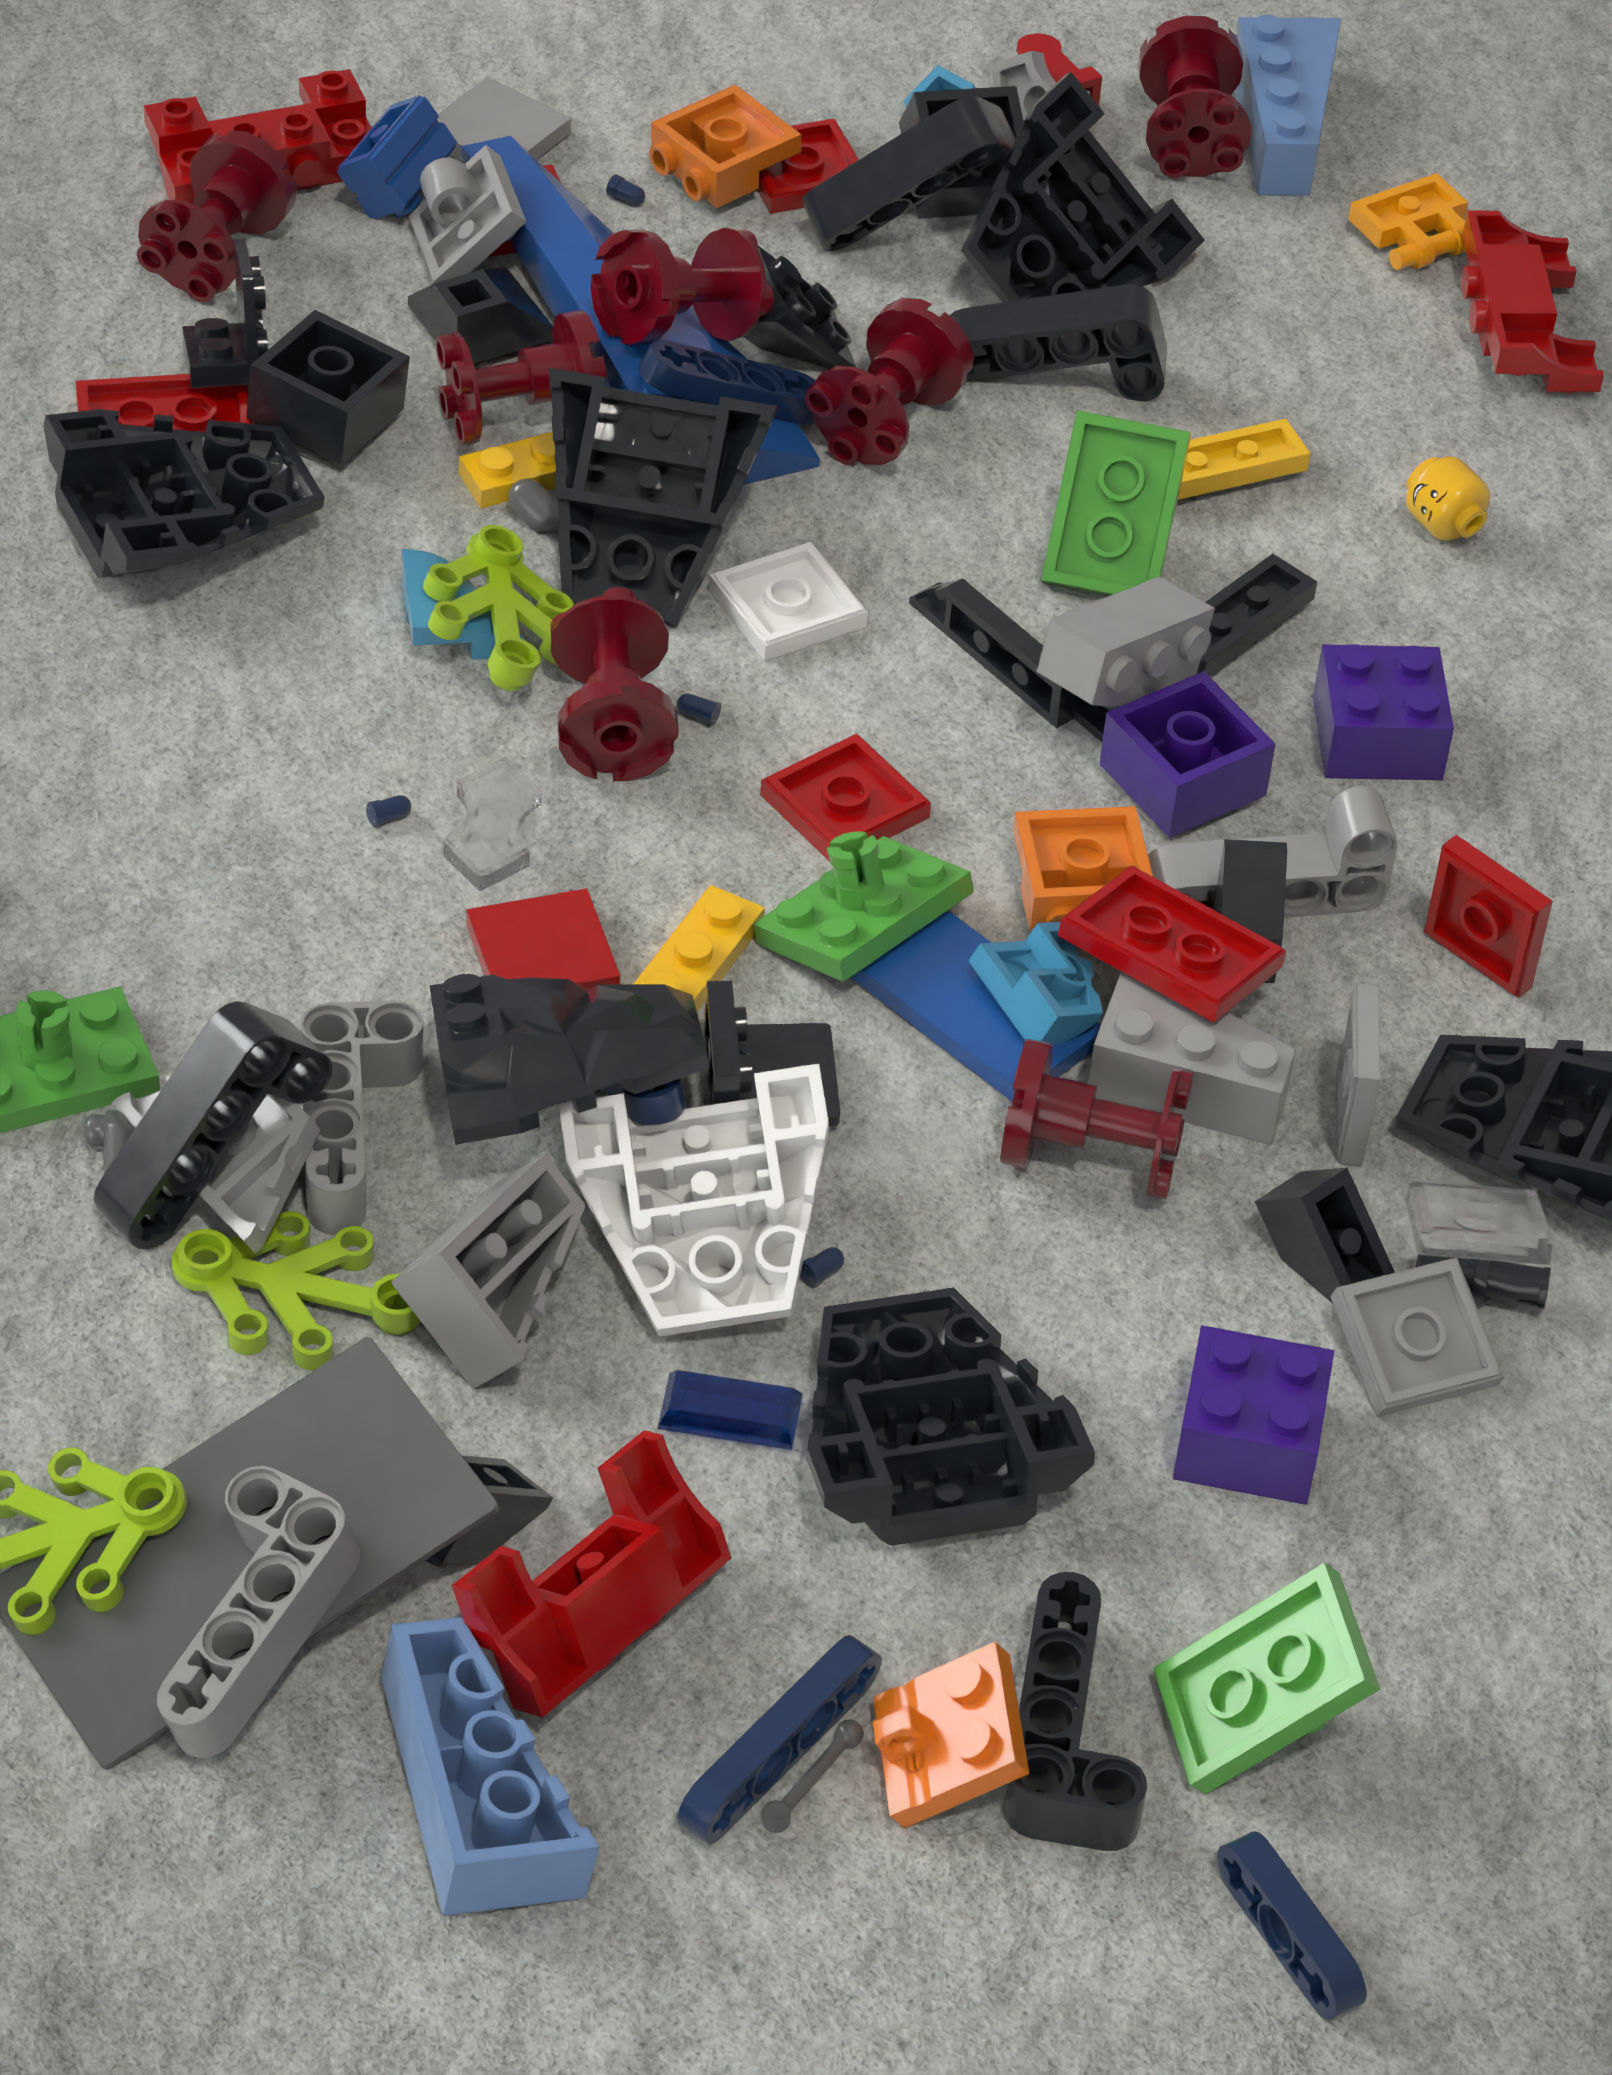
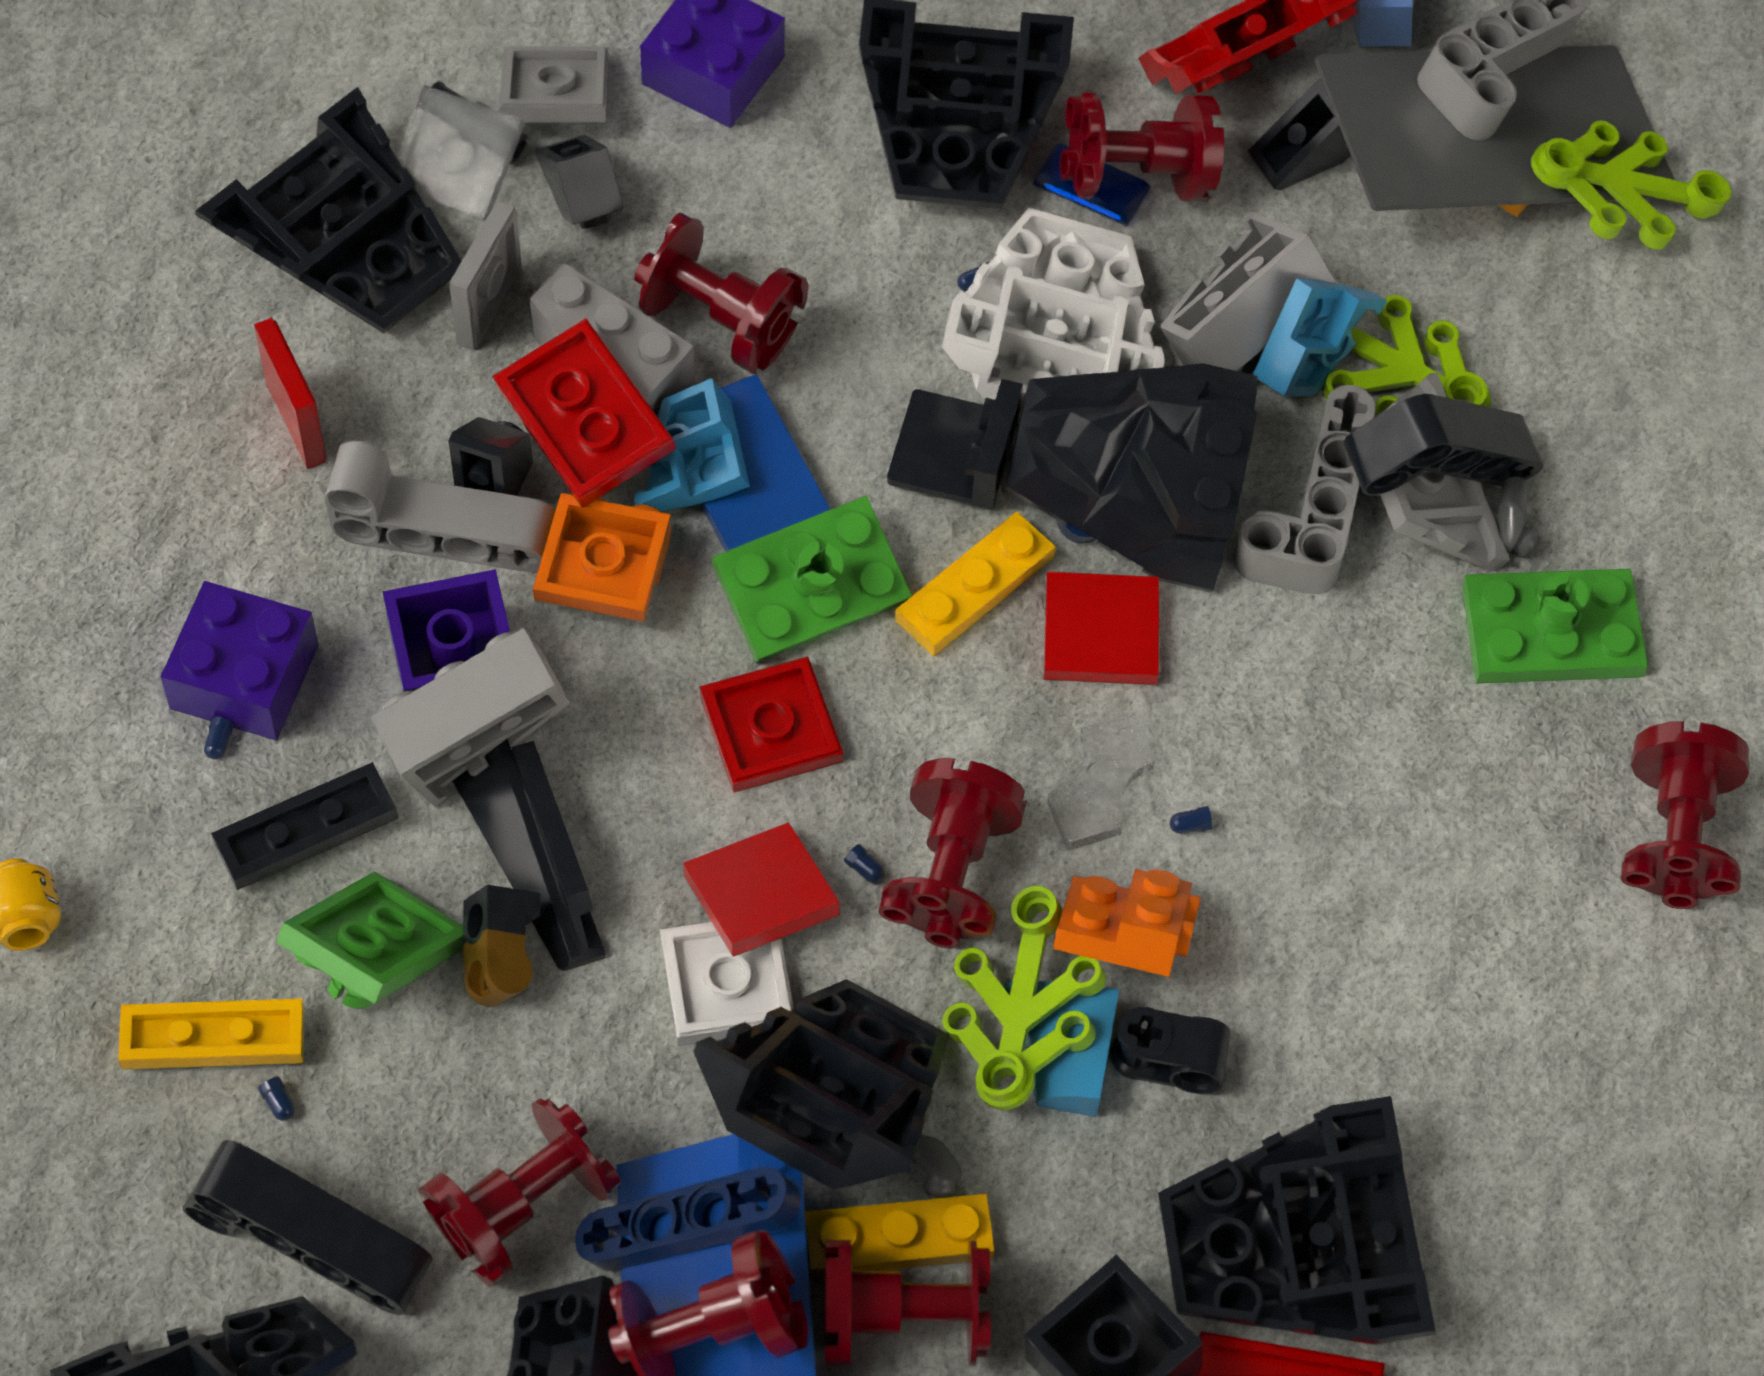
camera: 160 degrees left, 15 degrees up
none -> leg [463,884,541,1007]
none -> red tile [683,822,840,957]
none -> orange plate [1053,869,1201,977]
none -> dark red piece [1060,92,1225,202]
none -> black piece [1111,1007,1231,1094]
none -> dark azure slope [1253,278,1387,396]

